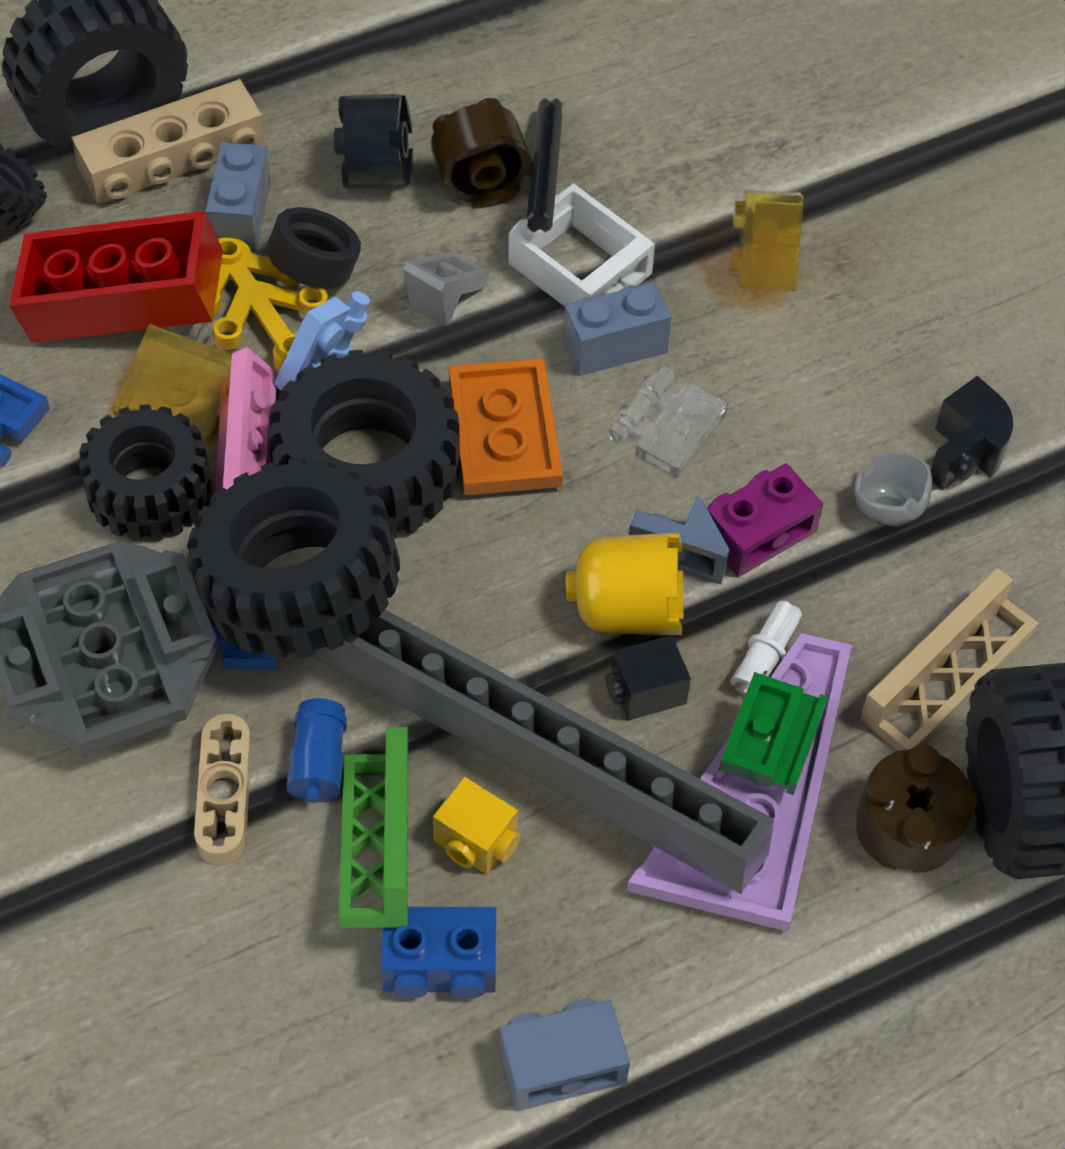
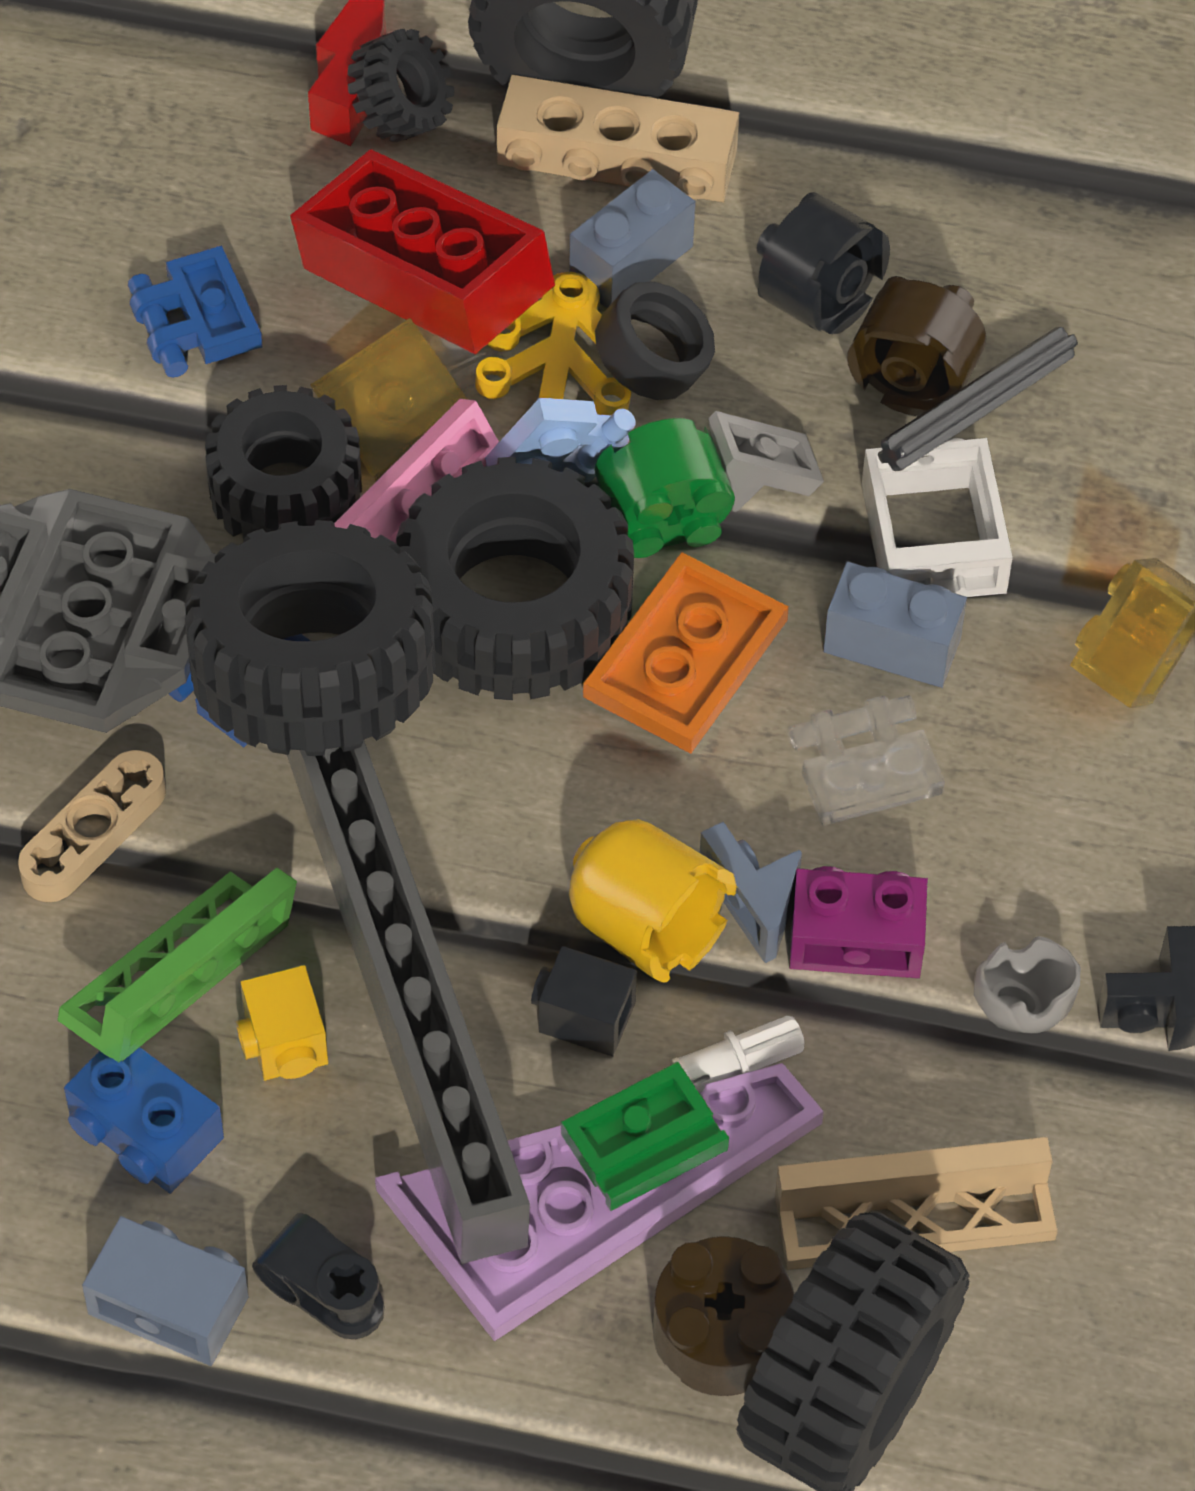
camera: 40 degrees right, 0 degrees up
blue piece [287,698,347,803] -> none
none -> black piece [252,1213,385,1339]
none -> green brick [594,418,735,558]

